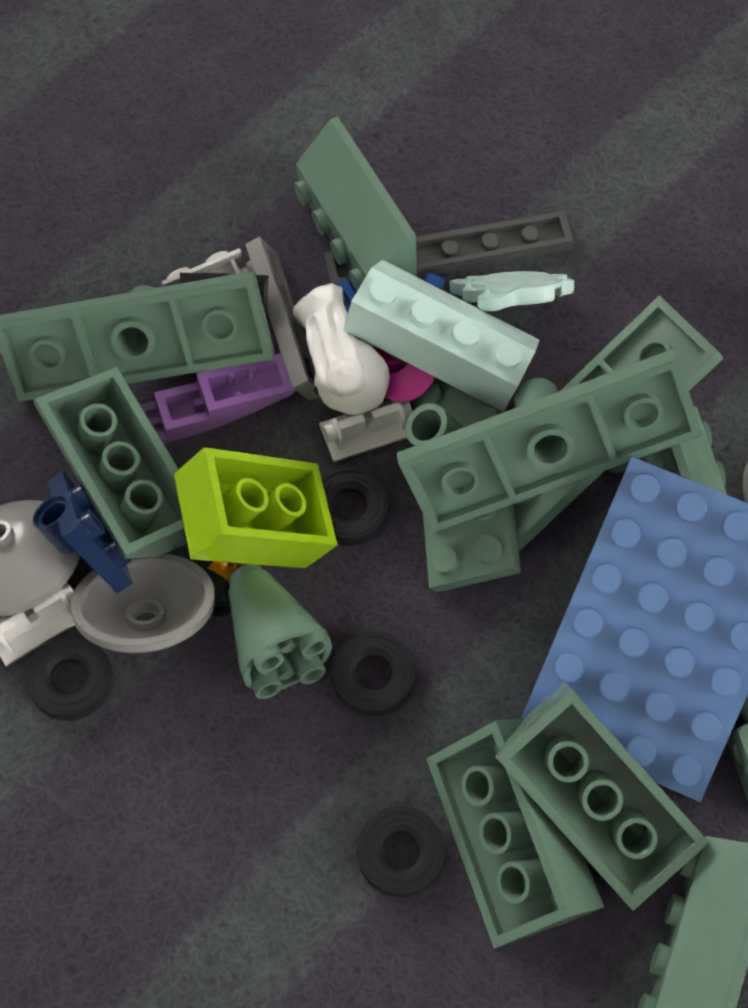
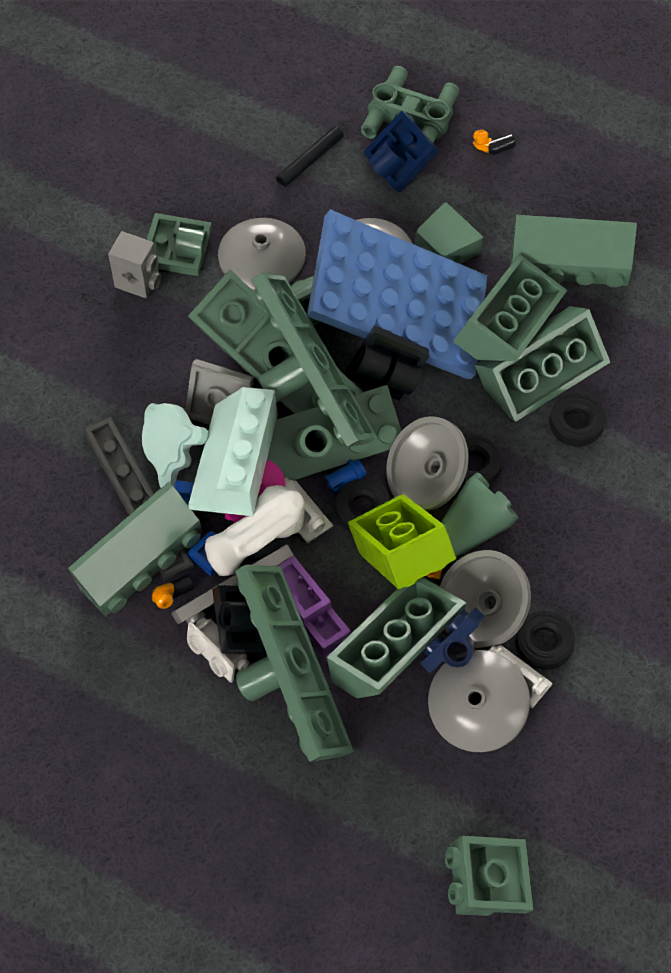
camera: 105 degrees left, 5 degrees down
none -> arm [152,574,195,609]
none -> light grey tile [185,359,254,425]
none -> blue pin [324,459,367,494]
none -> black plate [345,325,429,401]
none -> light grey dish [386,416,468,511]

